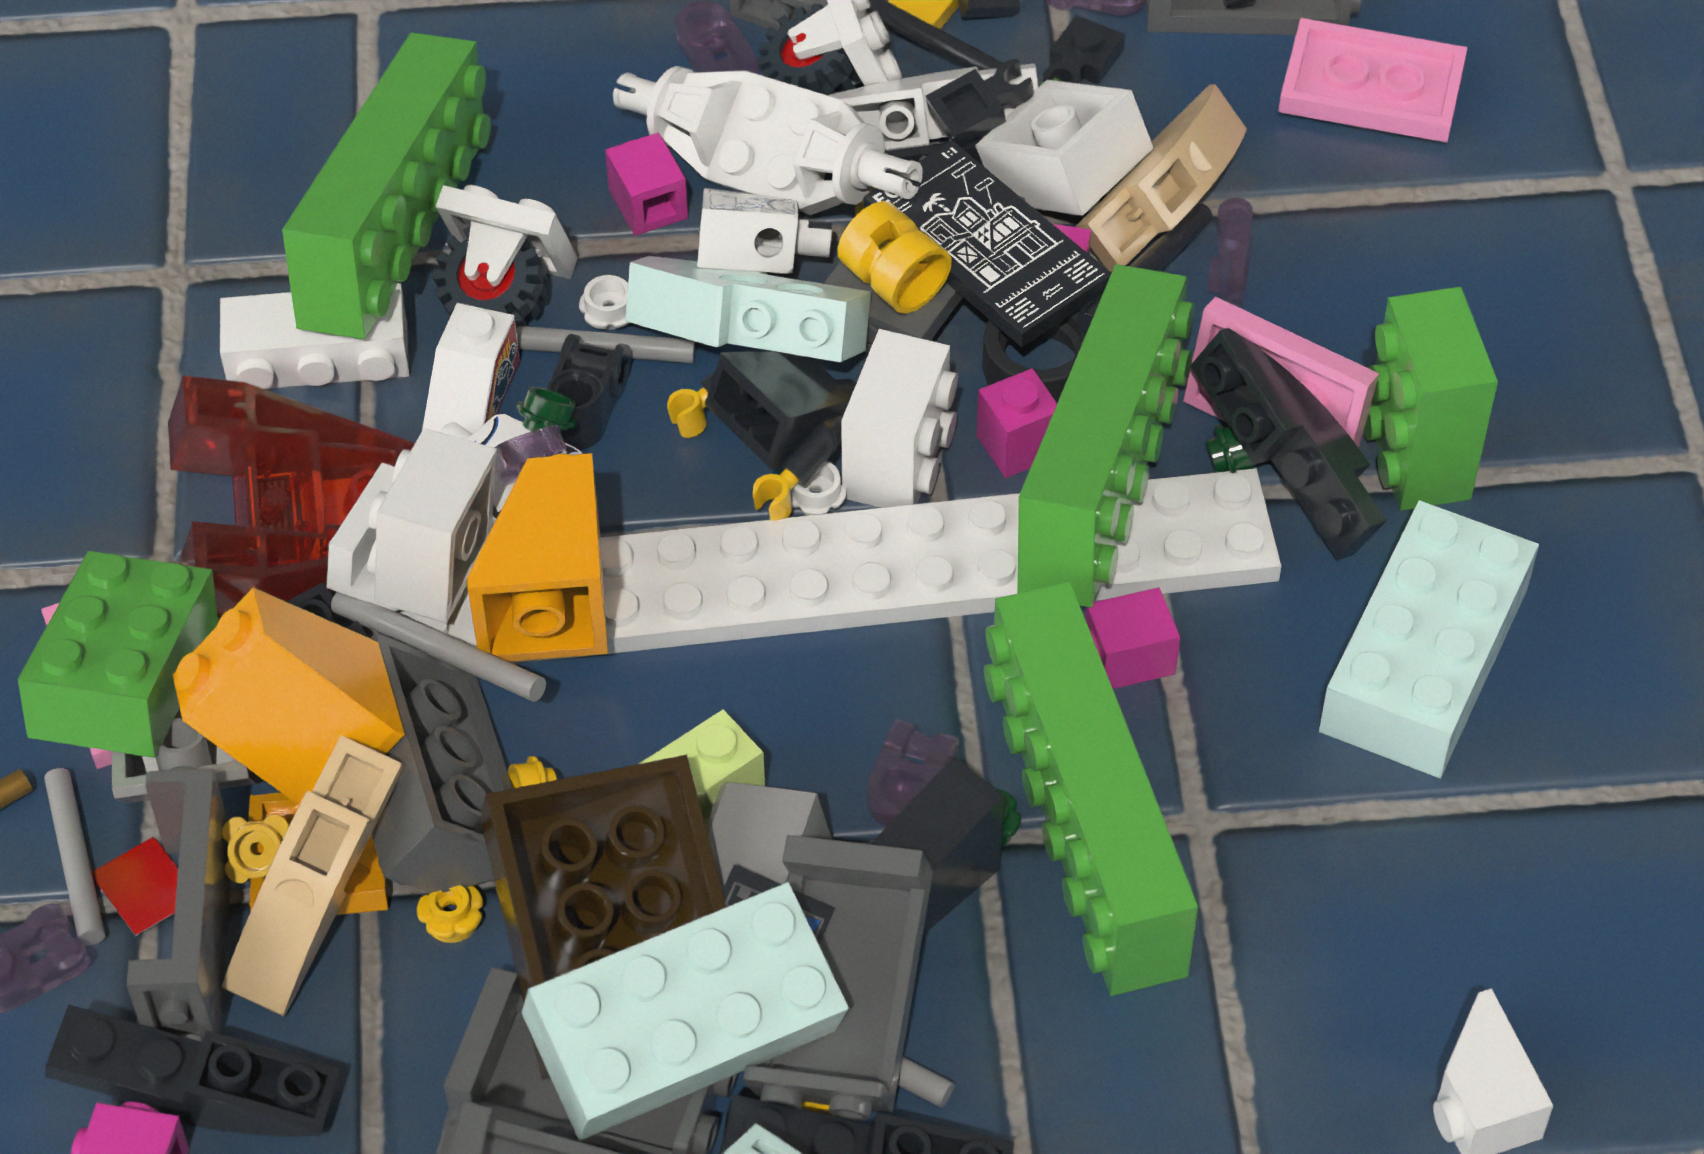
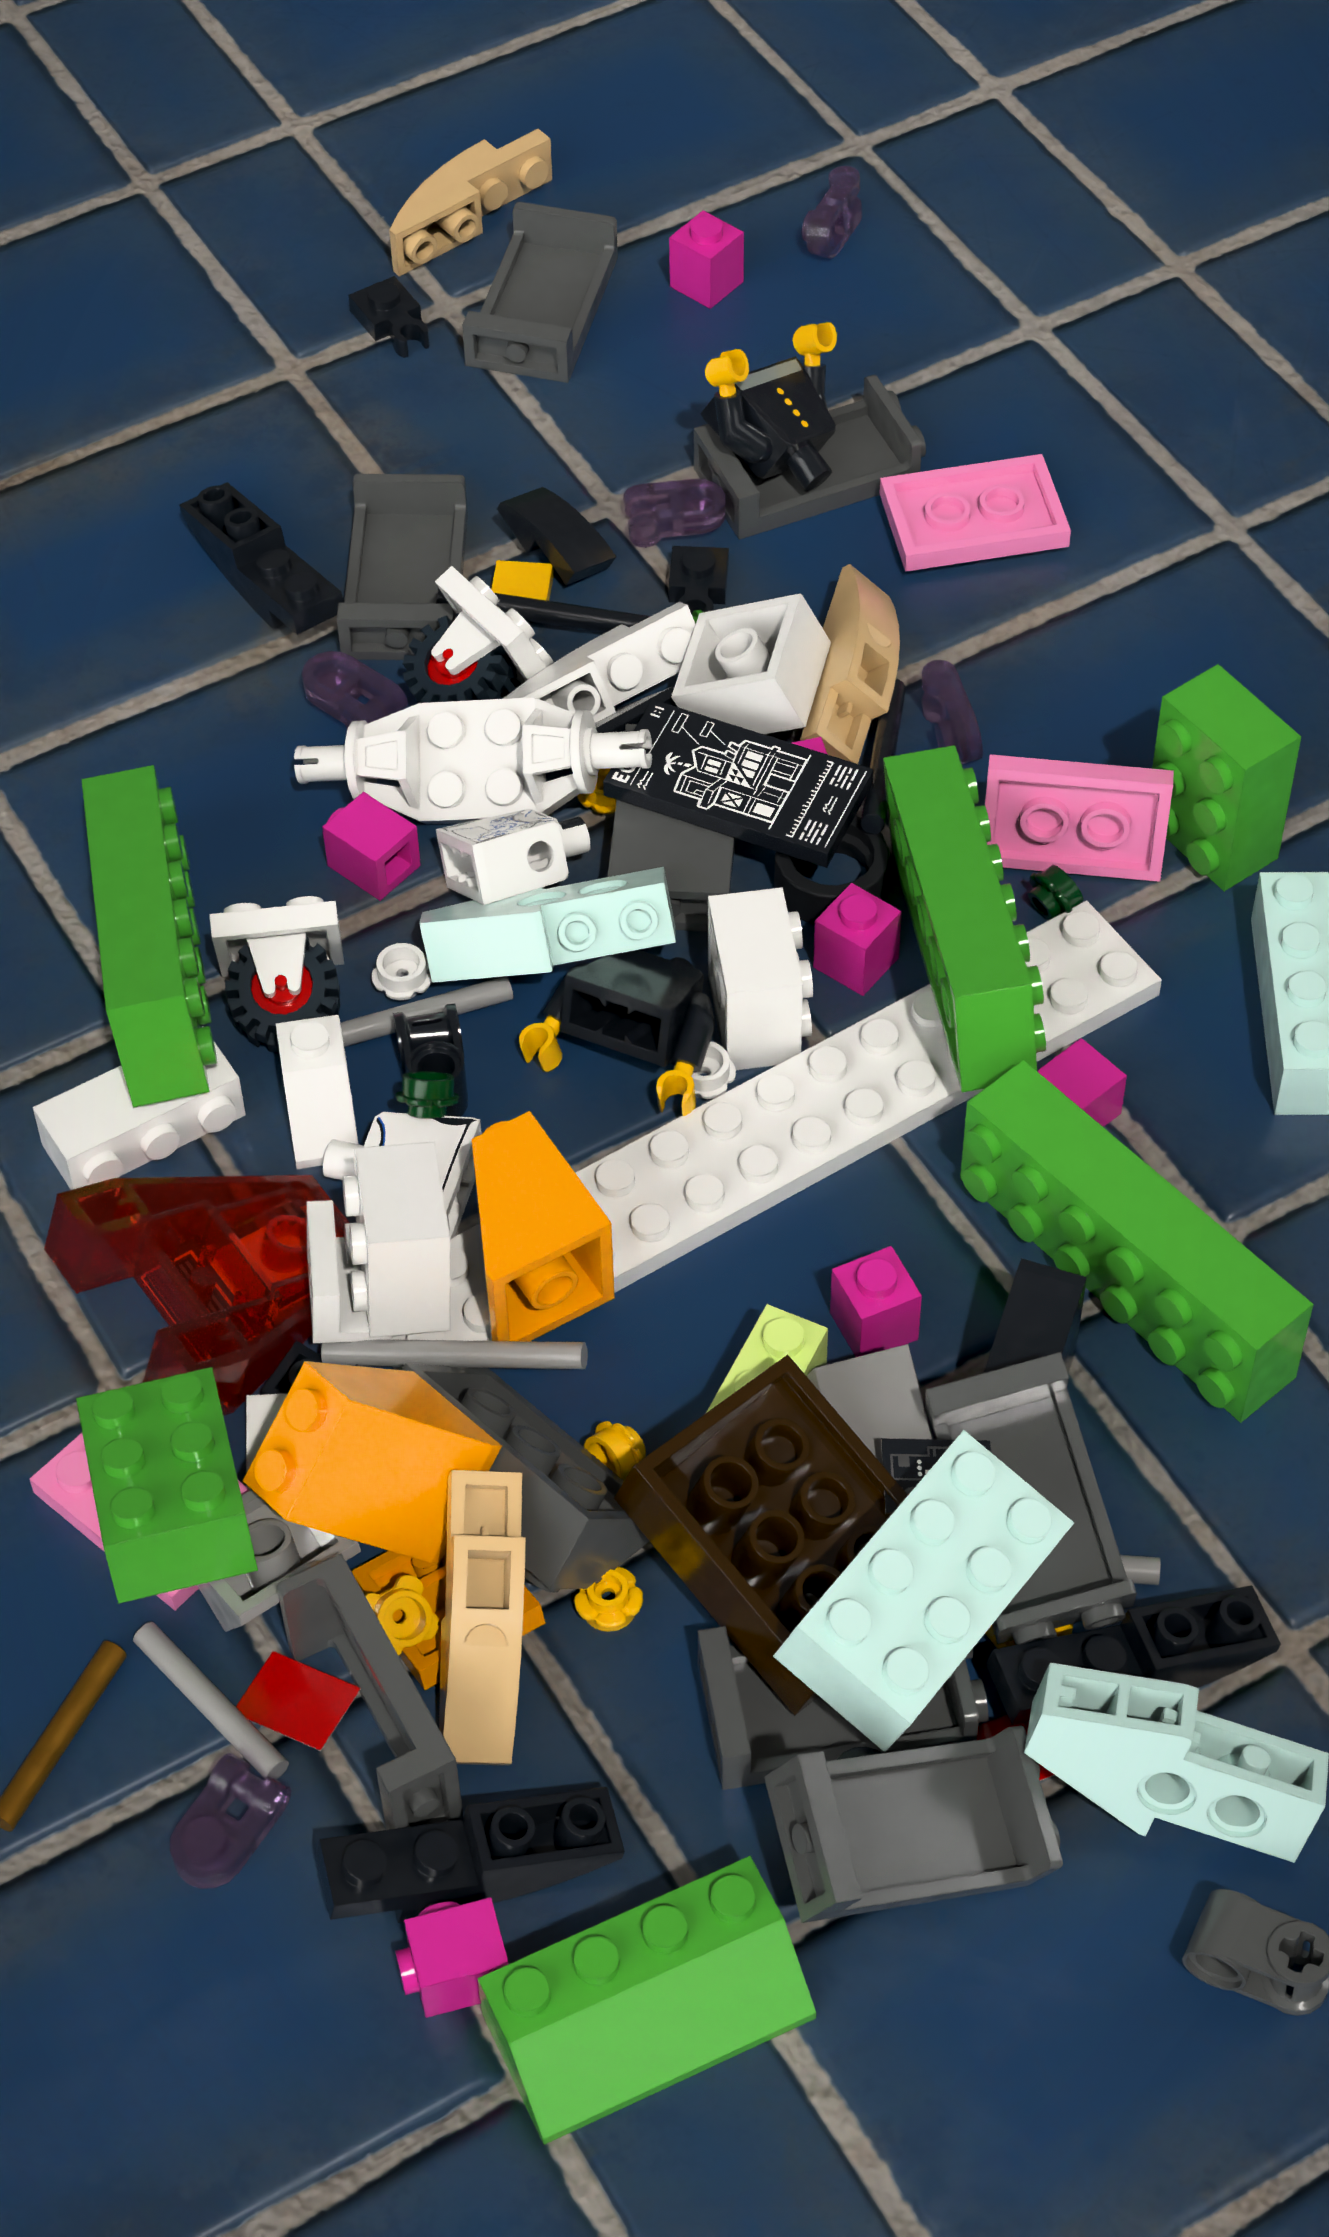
camera: 25 degrees left, 0 degrees up
clear purple plate [495,424,566,486] -> none
yellow wheel [838,201,951,314] -> none
clear purple plate [867,719,959,827] -> none
black plate [925,59,1034,147] -> none
black slope [1190,328,1386,560] -> none
none -> dark pink brick [830,1246,922,1357]

